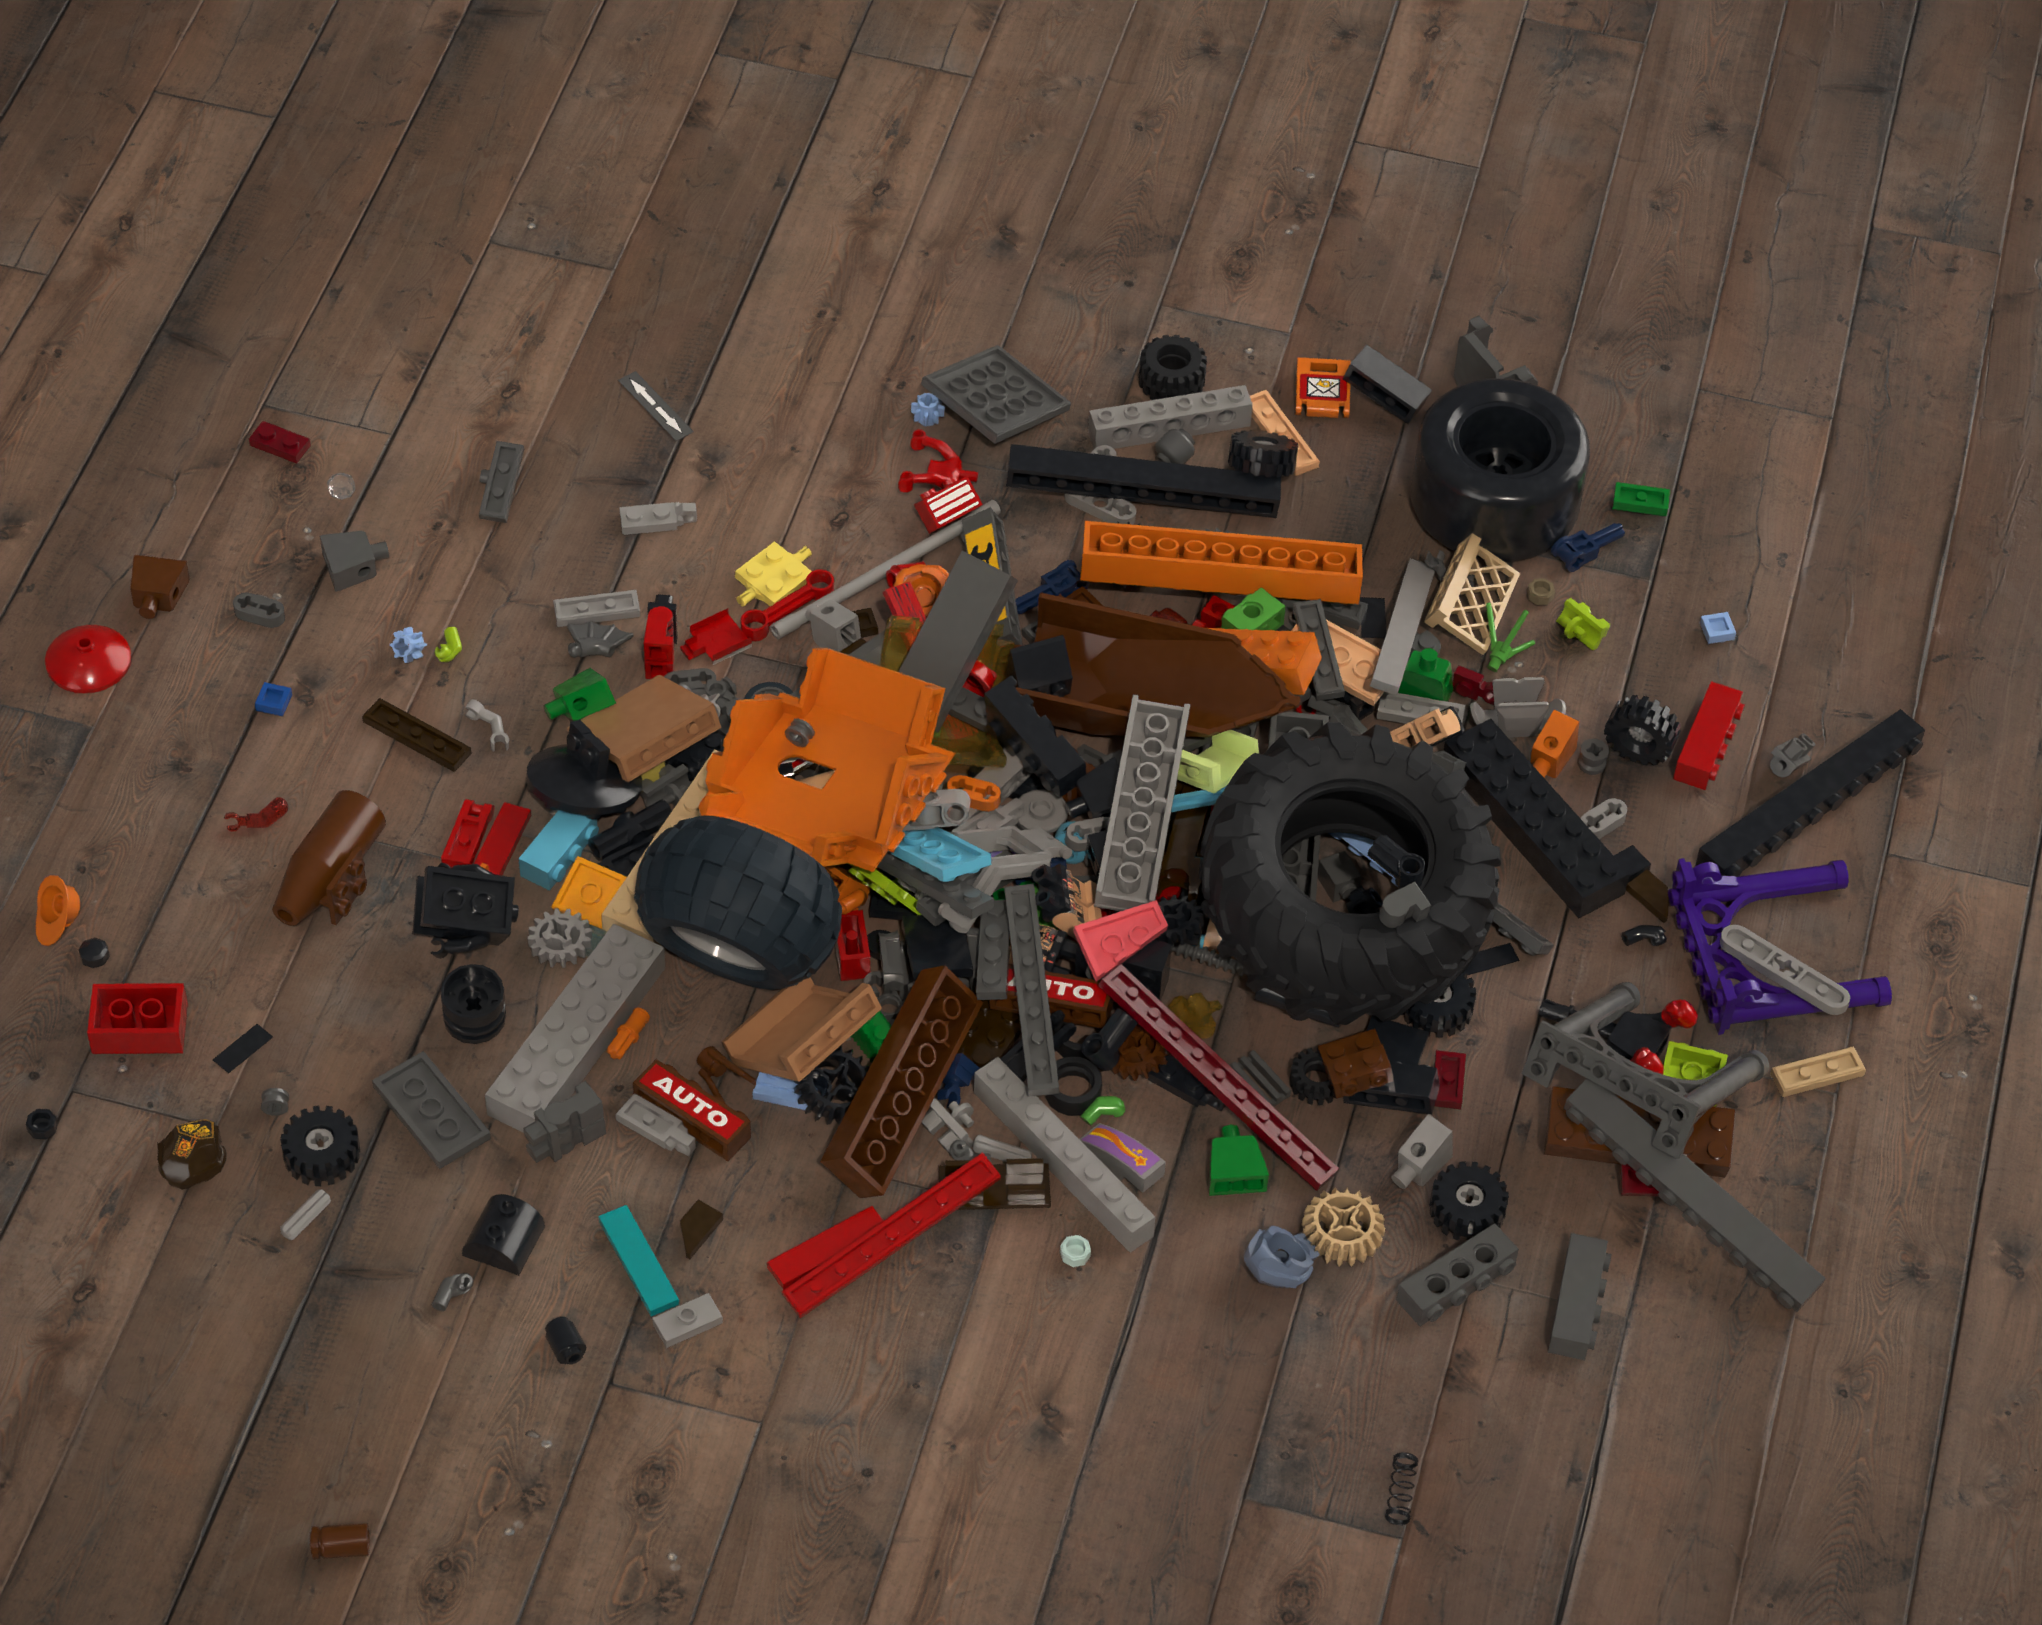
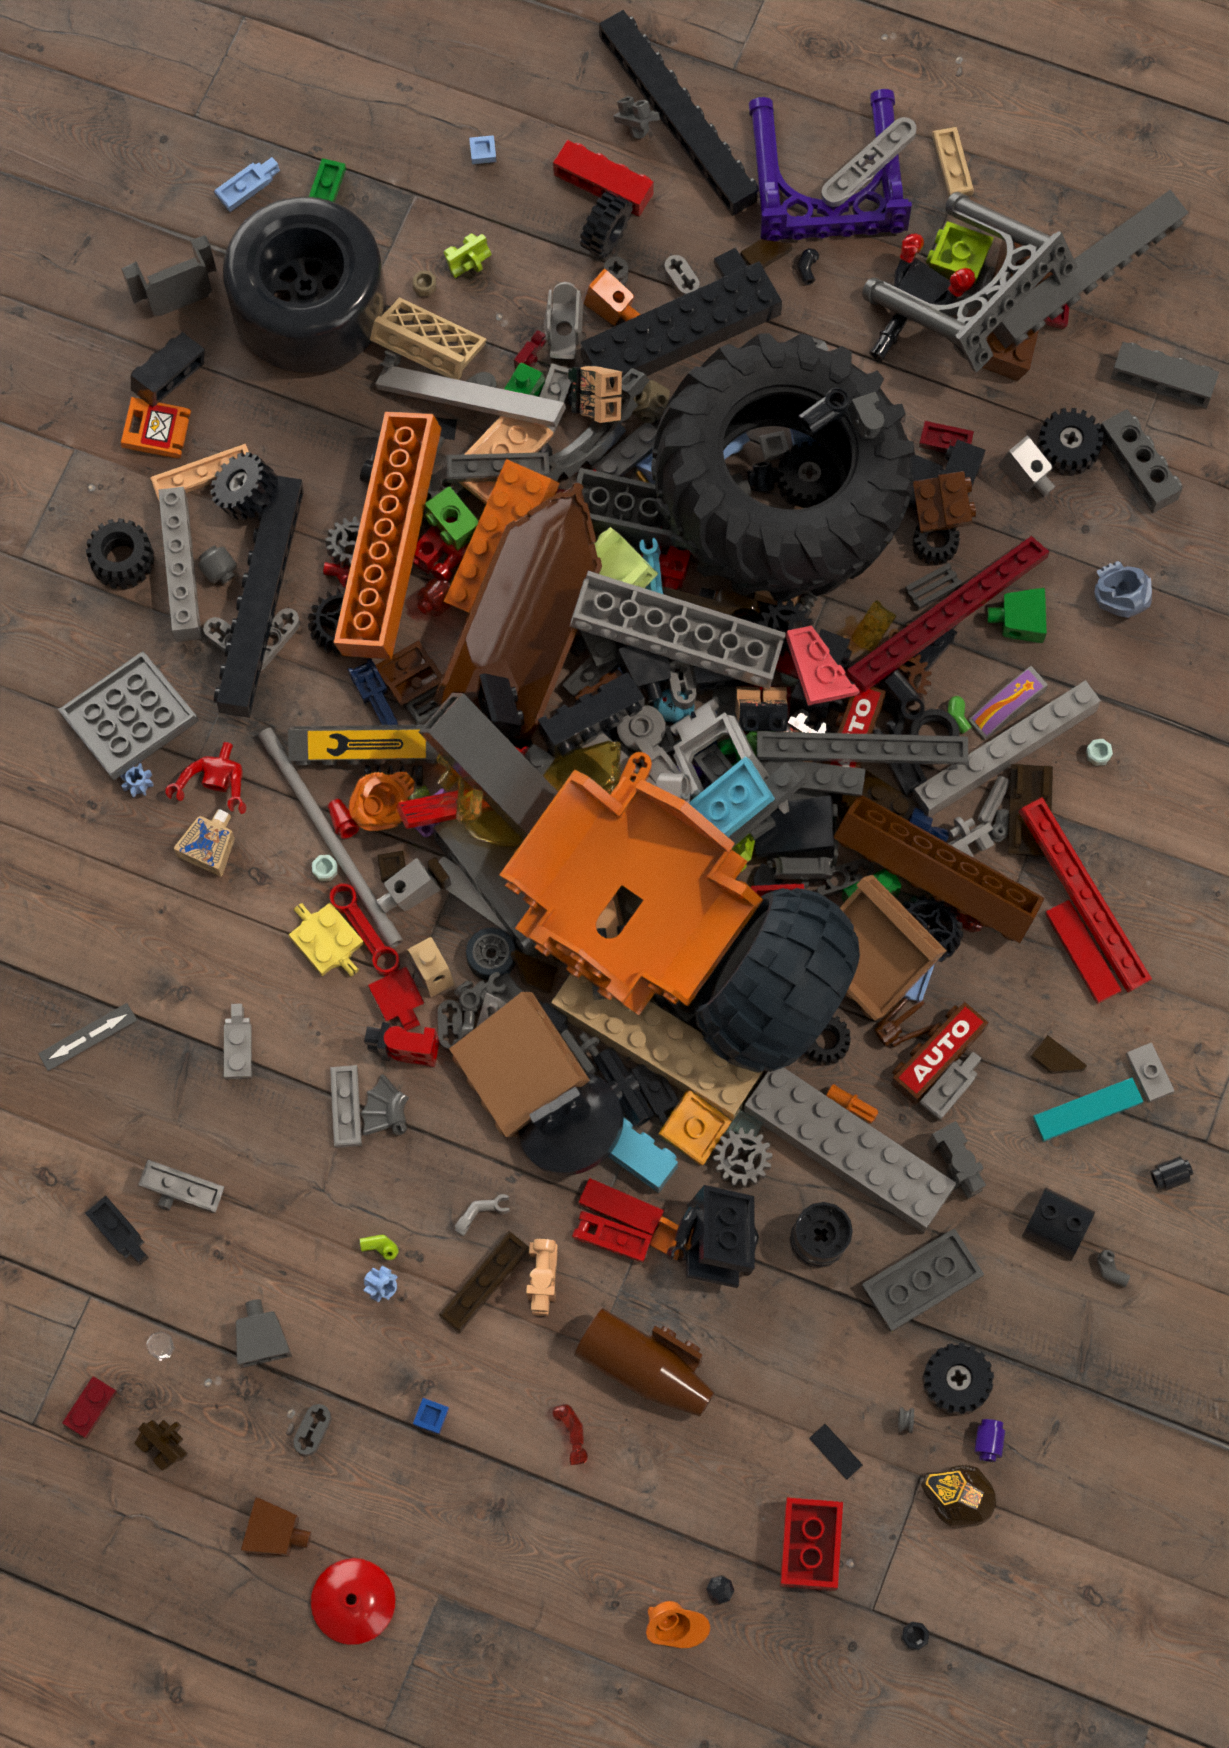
camera: 80 degrees left, 20 degrees up
light grey axle [280,1189,331,1240] -> none
green torso [543,668,616,721] -> none
dark grey bush [785,718,815,747] -> none
brick [914,476,983,534] -> none
tan gear [1301,1187,1385,1267] -> none
bright green plant [1486,602,1535,672] -> none
dark blue connector [1551,523,1625,572] -> none
none -> black hinge [85,1195,149,1265]
none -> dark brown hips [134,1420,188,1471]
none -> torso [174,809,235,877]
none -> light blue hinge [214,157,280,212]
none -> light aqua tile [312,855,337,881]
none -> tan torso [407,937,454,998]
none -> light nougat hips [526,1239,558,1316]
none -> black tyre [805,1016,851,1066]
none -> dark purple brick [974,1419,1005,1462]

